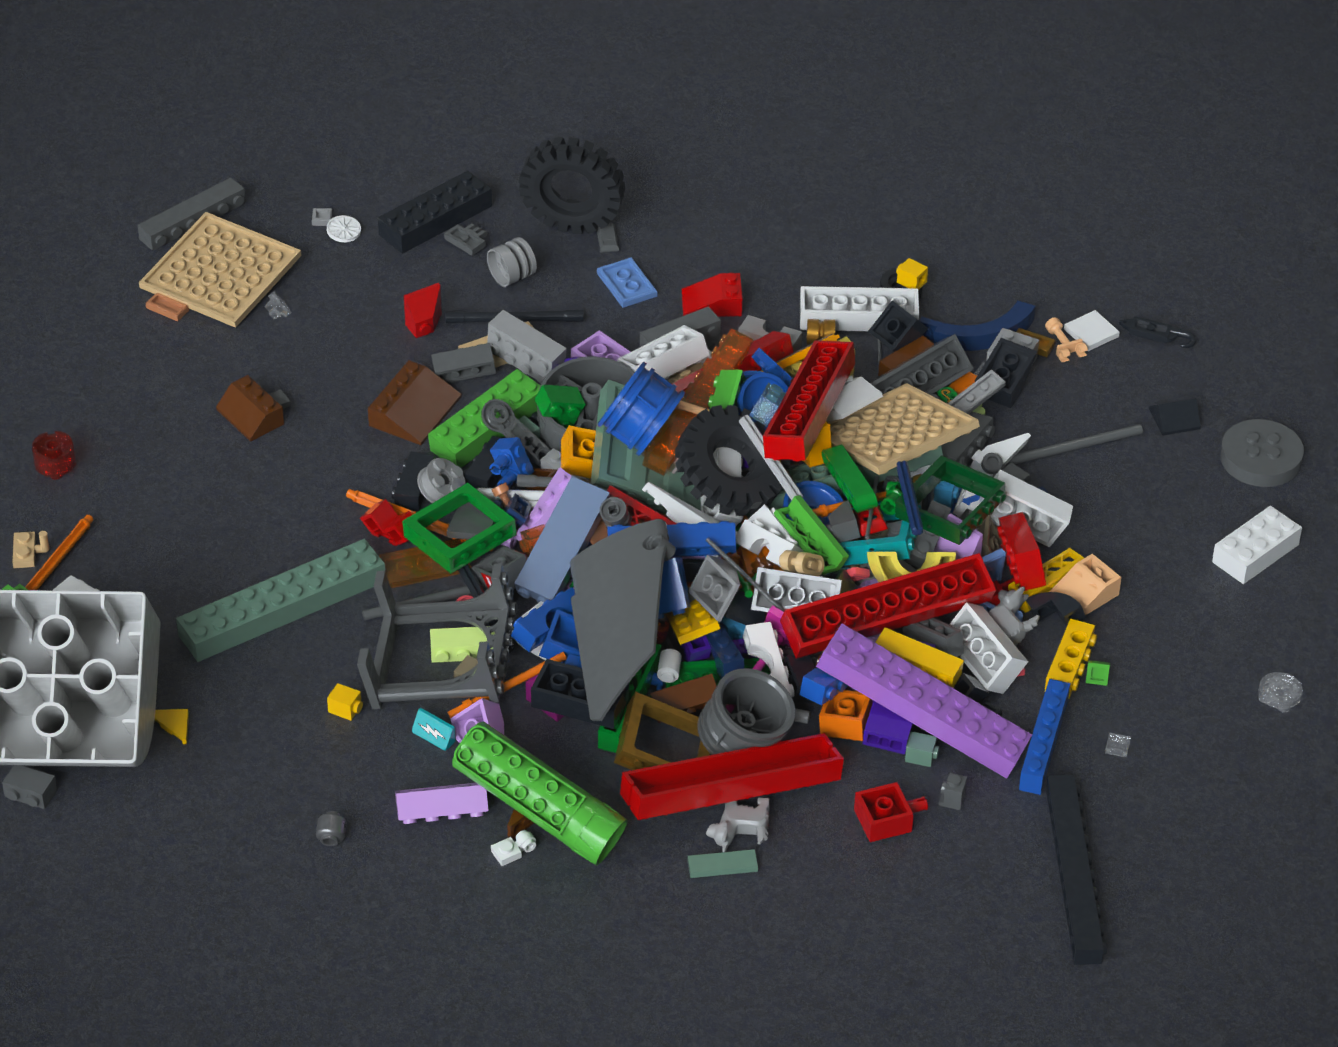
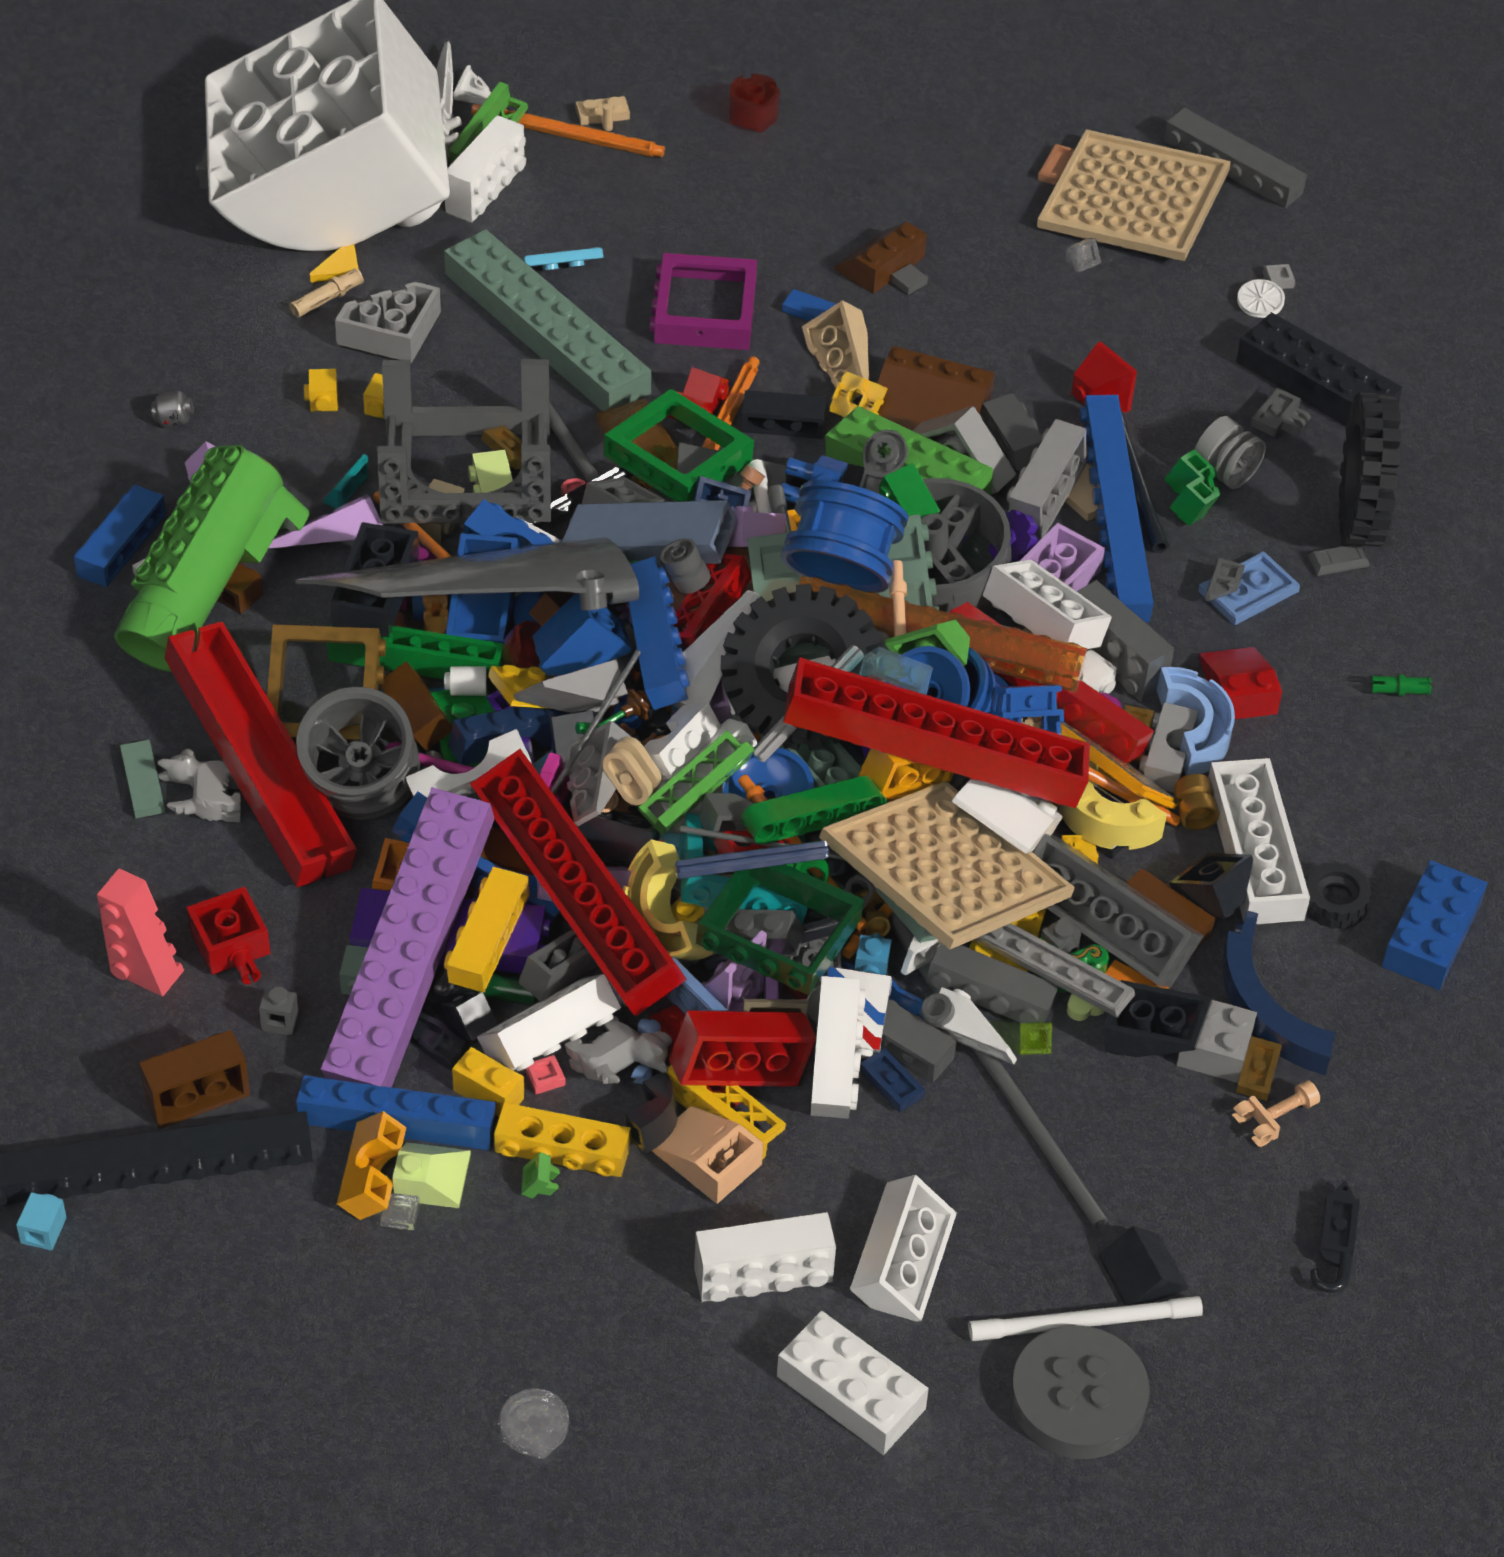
camera: 80 degrees right, 5 degrees up
light grey wheel [417,458,466,503] -> none
yellow brick [896,258,928,290] -> none
white tile [1064,310,1120,351] -> none
none -> medium azure brick [16,1193,66,1250]
none -> blue brick [74,484,166,588]
none -> coral wedge [97,869,184,997]
none -> reddish brown brick [139,1029,250,1129]
none -> tan pin [289,268,364,318]
none -> yellow brick [304,368,338,412]
none -> light grey brick [335,282,441,363]
none -> light orange arch [337,1111,406,1220]
none -> yellowish green slope [393,1142,471,1208]
none -> yellow brick [452,1047,524,1117]
none -> pearl gold plate [481,425,522,470]
none -> medium azure plate [522,247,603,270]
none -> magenta piece [649,253,757,350]
none -> white brick [694,1212,836,1302]
none -> blue tile [782,289,836,321]
none -> tan wedge [802,300,869,400]
none -> yellow piece [829,371,888,418]
none -> white slope [850,1175,957,1322]
none -> light grey brick [913,406,1016,494]
none -> white piece [968,1296,1203,1342]
none -> clear neon green slope [1020,1022,1052,1055]
none -> blue brick [1079,395,1154,622]
none -> light blue brick [1156,667,1235,776]
none -> green brick [1164,449,1220,526]
none -> dark grey tile [1205,558,1245,601]
none -> green pin [1371,674,1432,697]
none -> blue brick [1382,860,1488,991]

